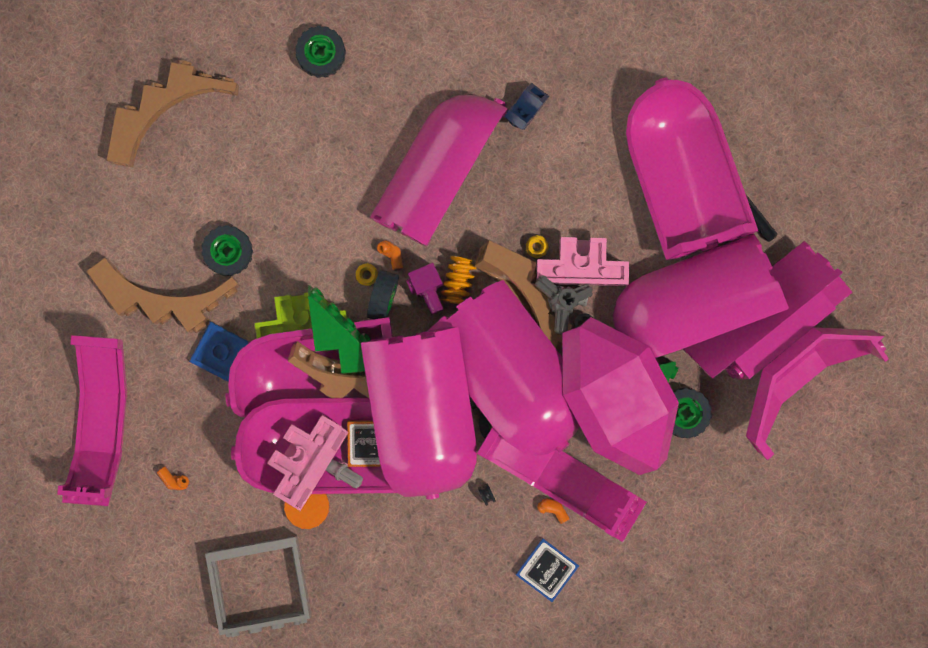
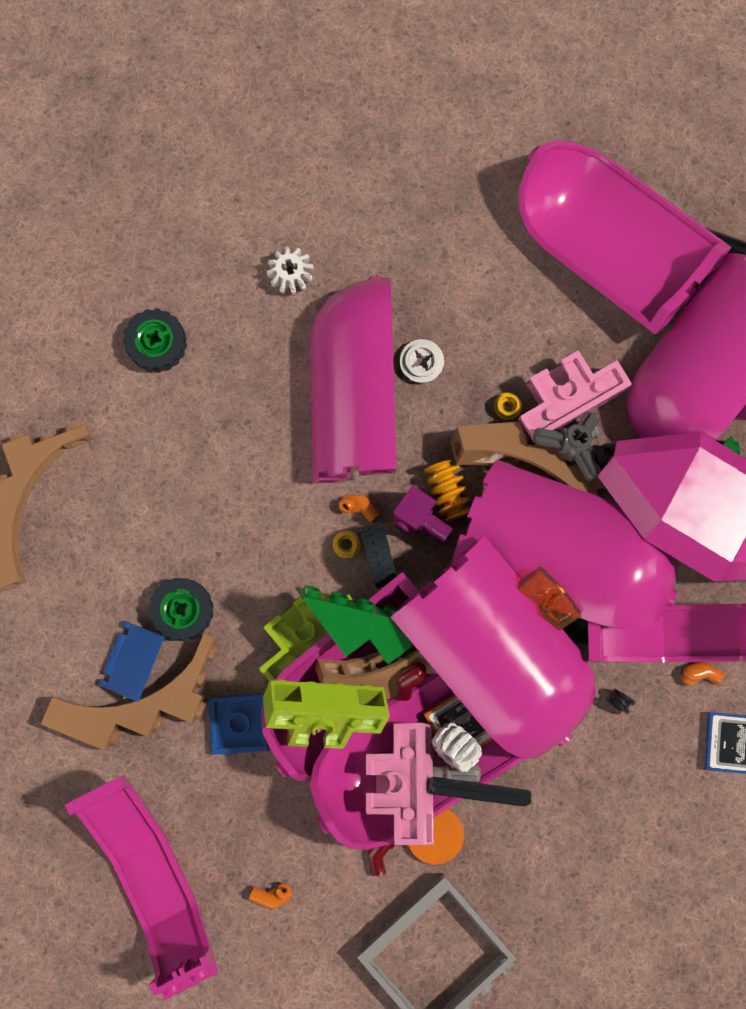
camera: 25 degrees left, 5 degrees down
dark blue brick [504,83,550,130] -> none
none -> blue piece [98,621,164,702]
none -> lime piece [263,680,390,749]
none -> white gear [267,246,314,295]
none -> dark red arm [367,841,395,876]
none -> dark red arm [397,662,427,701]
none -> white gear [400,339,444,384]
none -> black axle [427,777,532,807]
none -> white gear [431,723,482,772]
none -> clear orange slope [518,566,581,631]

